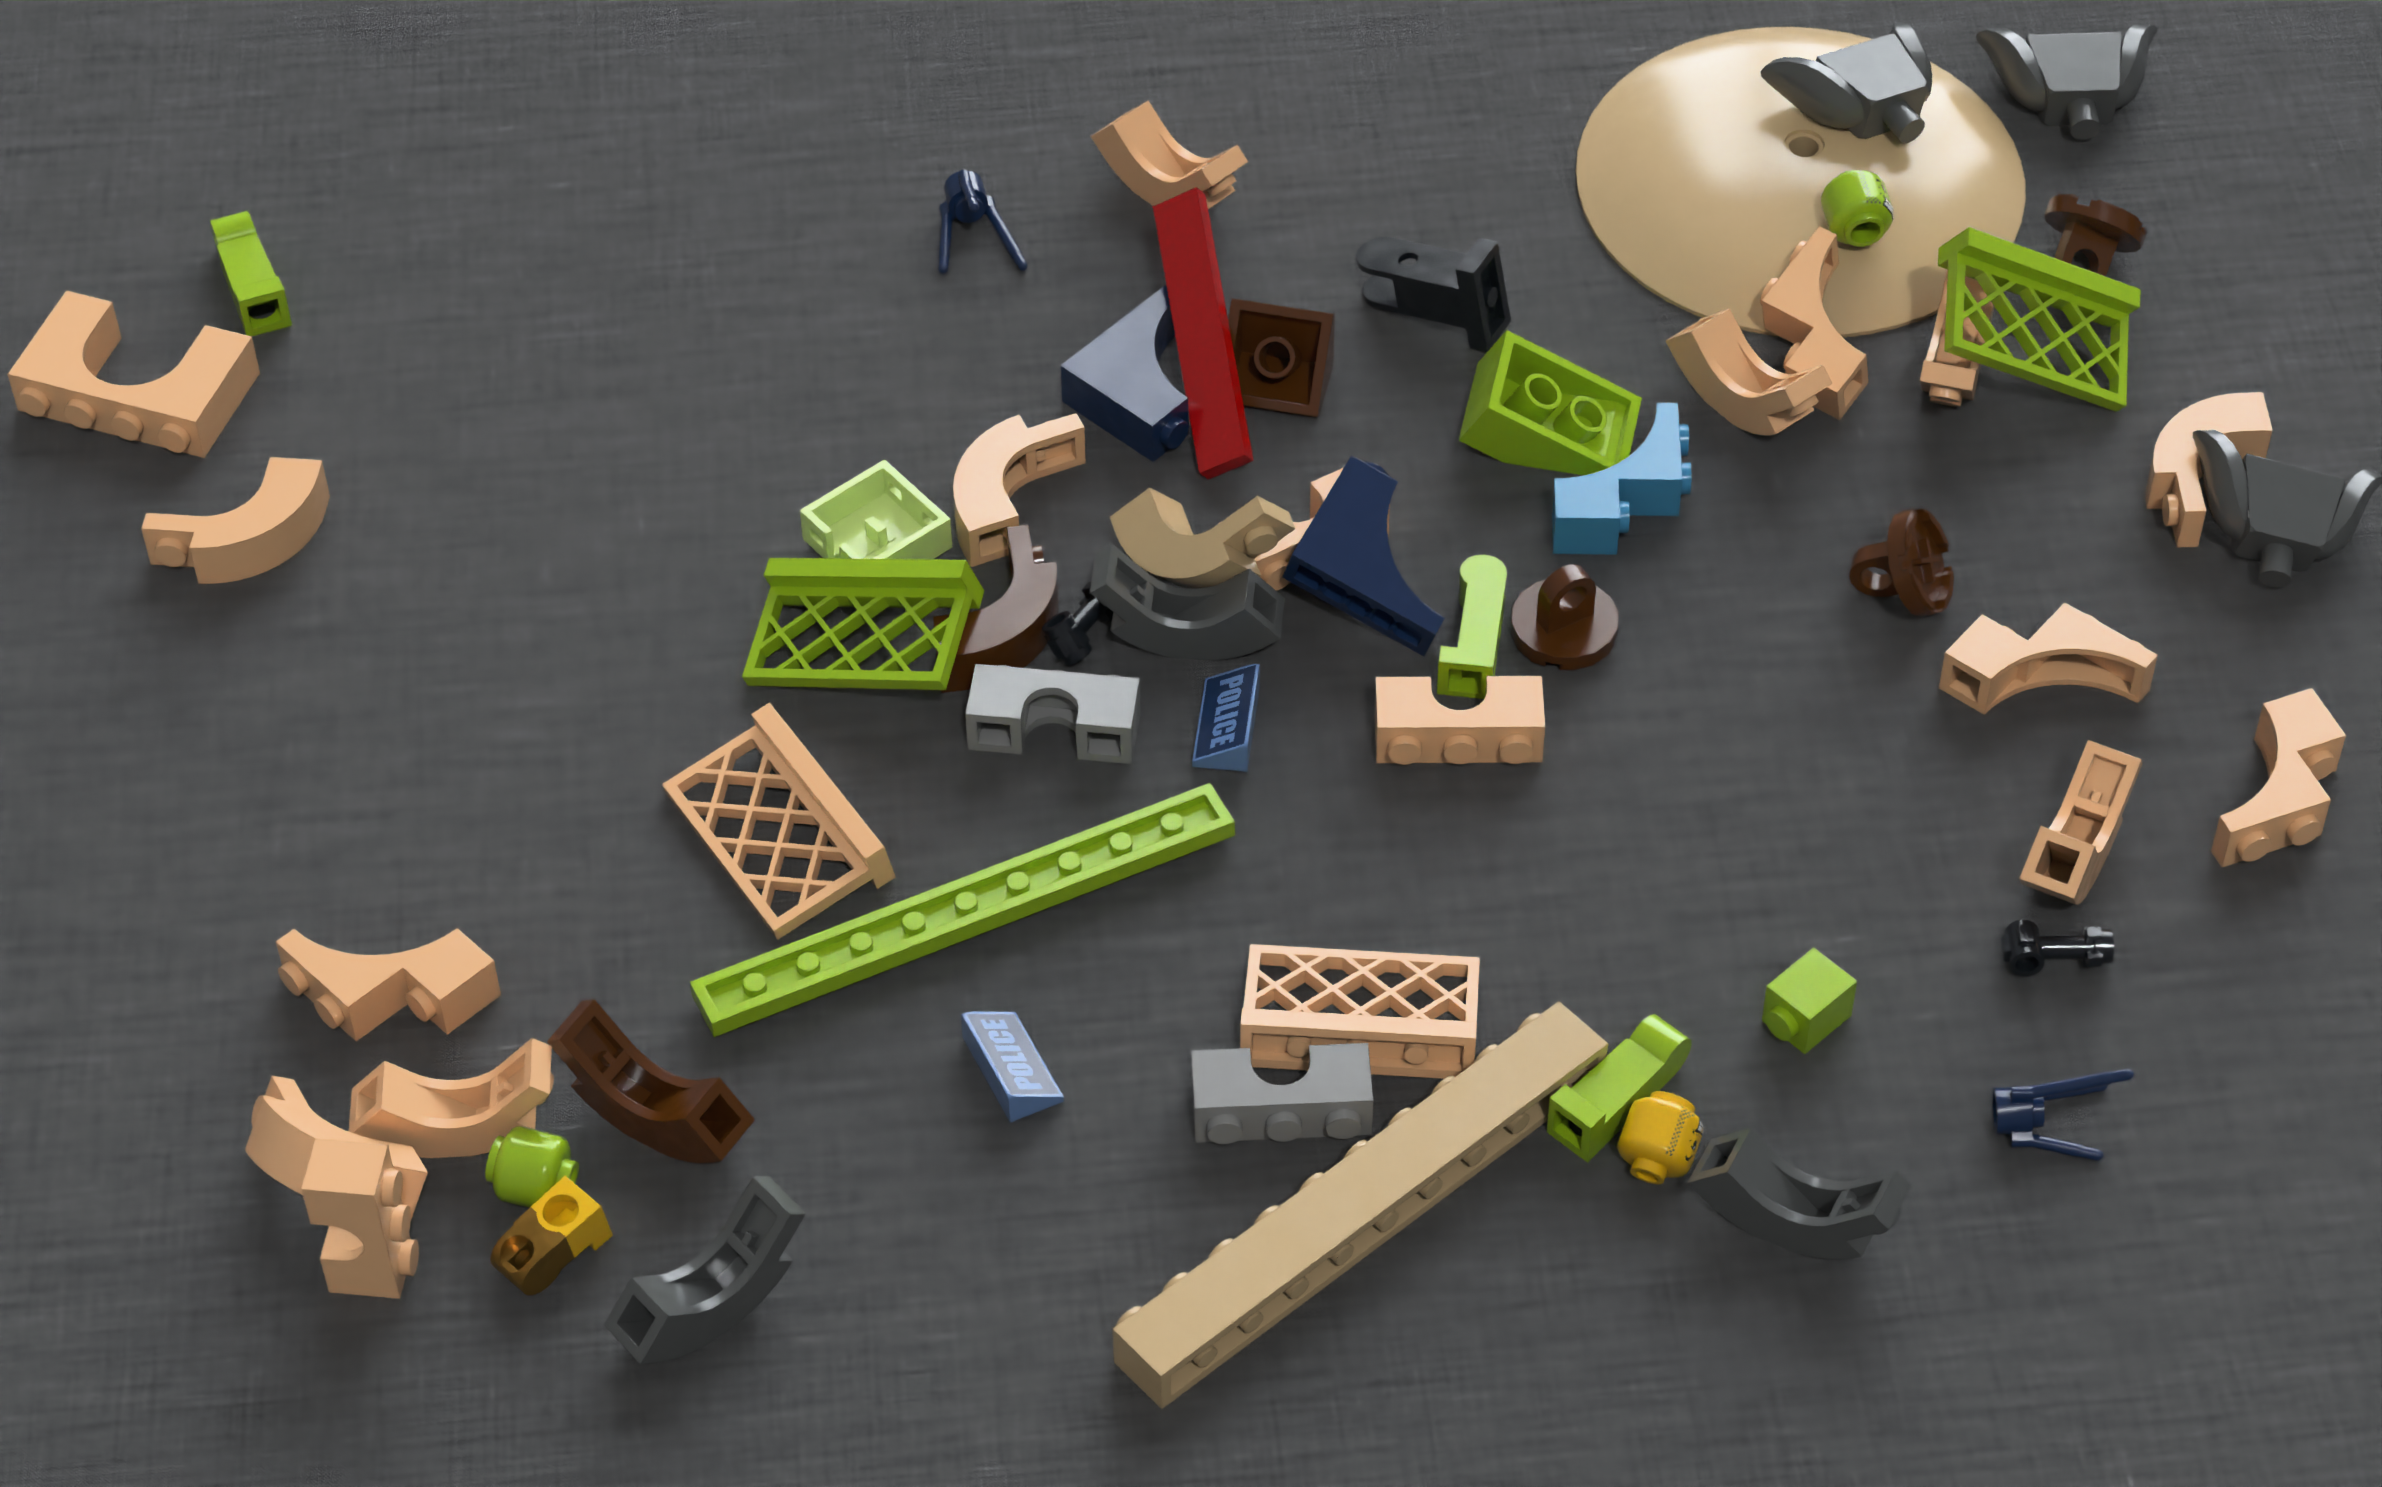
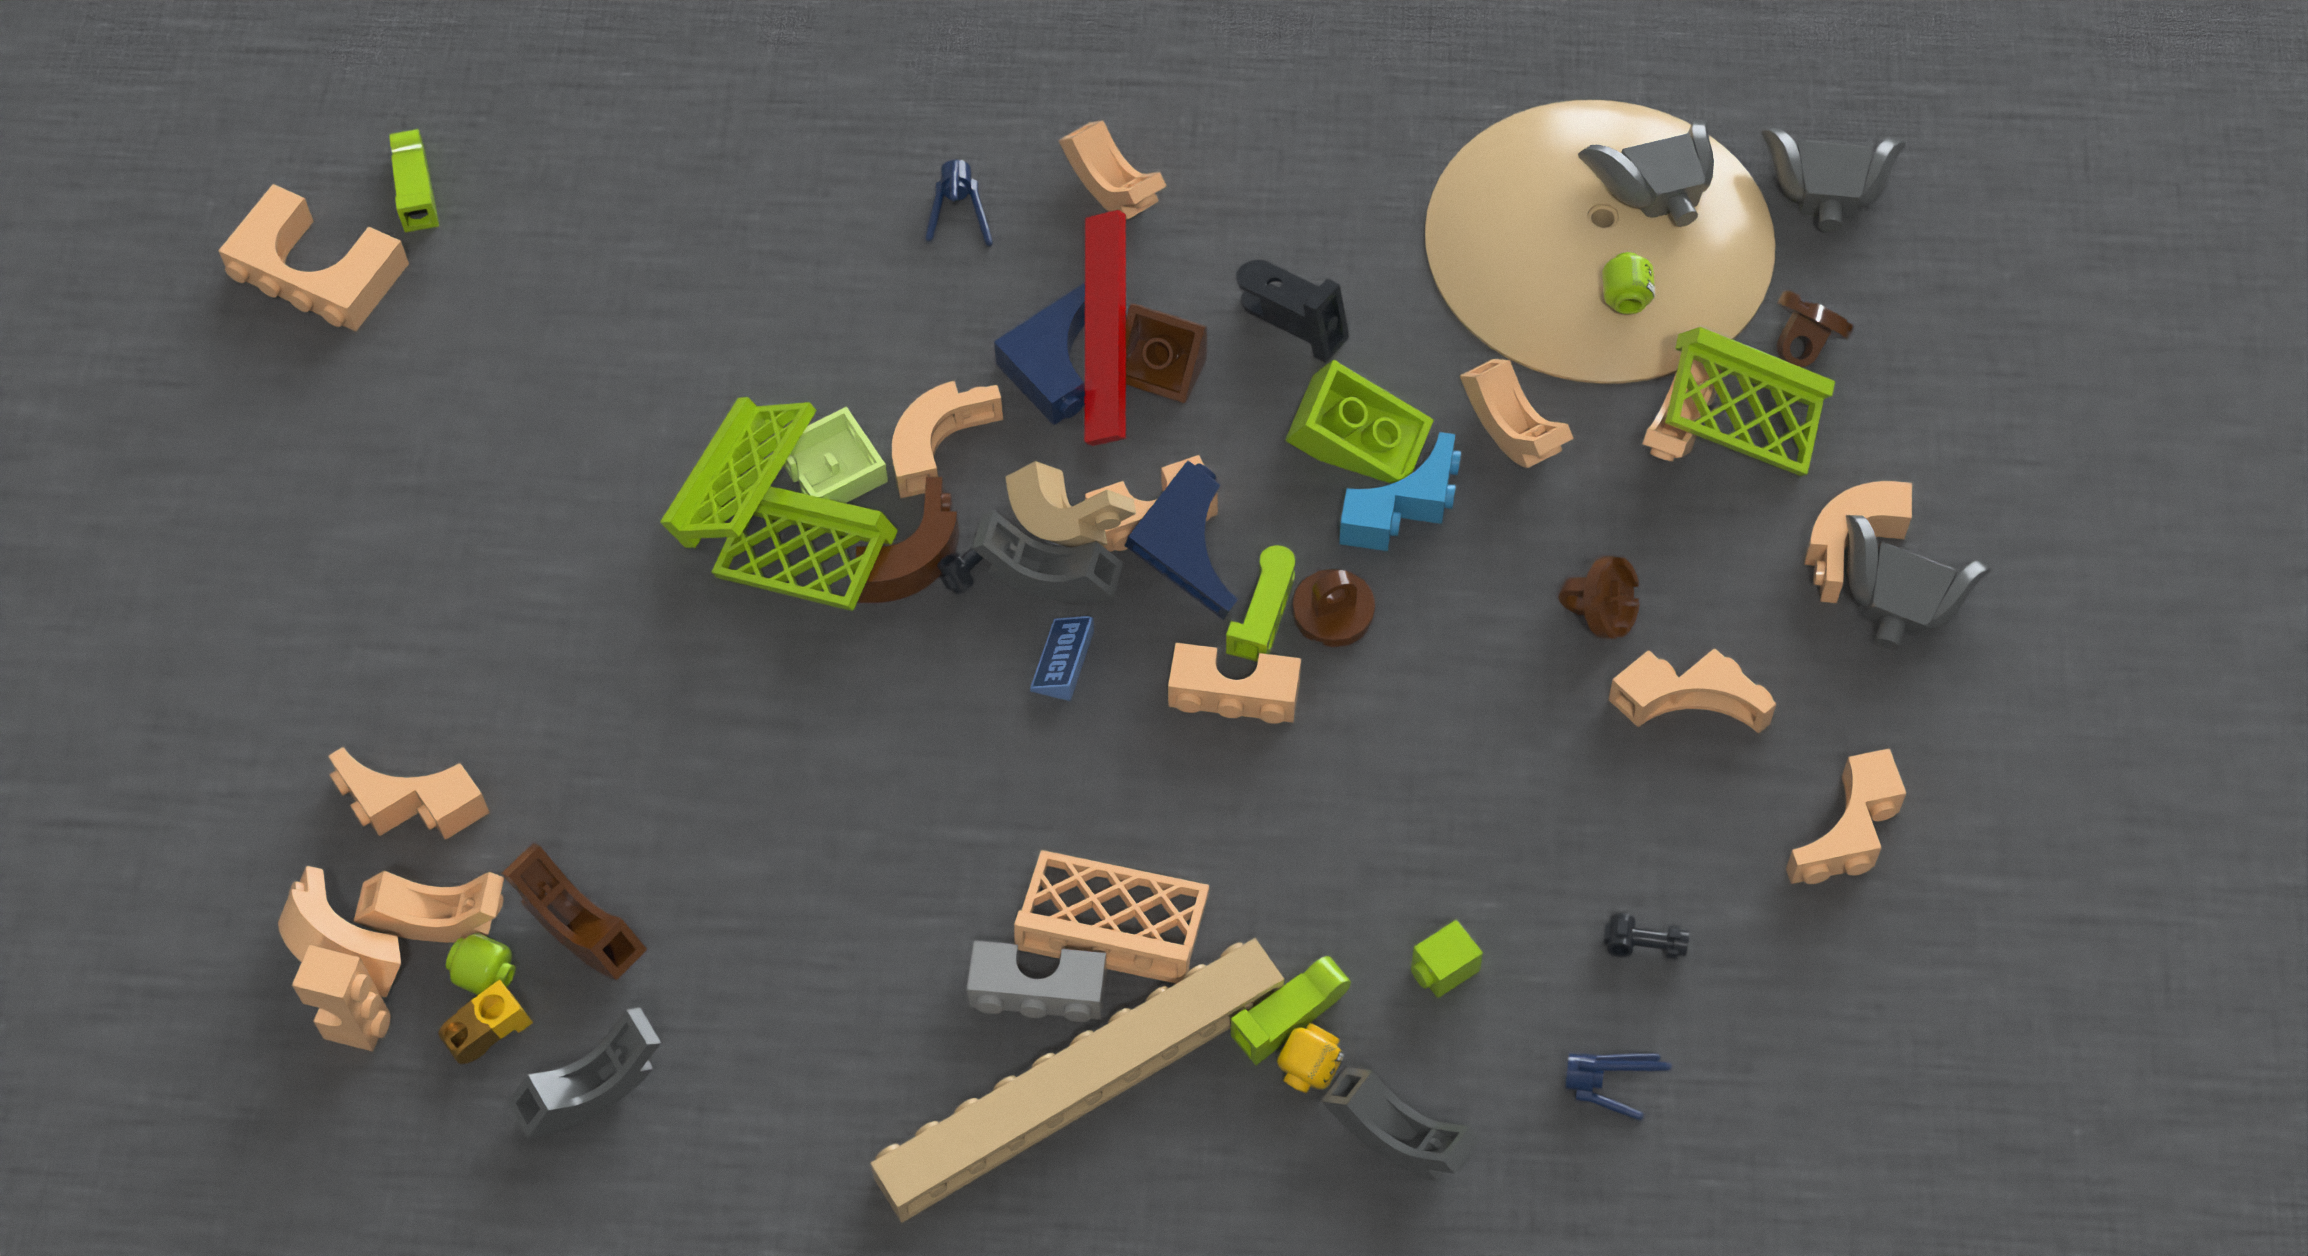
camera: 10 degrees right, 10 degrees up
light nougat arch [141,457,330,584] -> none
light nougat fence [662,703,896,940] -> none
lime plate [690,783,1235,1037] -> none
slope [961,1011,1064,1123] -> none
light grey arch [965,664,1141,764] -> none
light nougat arch [1760,226,1869,420] -> none
light nougat arch [2019,740,2143,905] -> none
none -> lime fence [660,397,817,548]

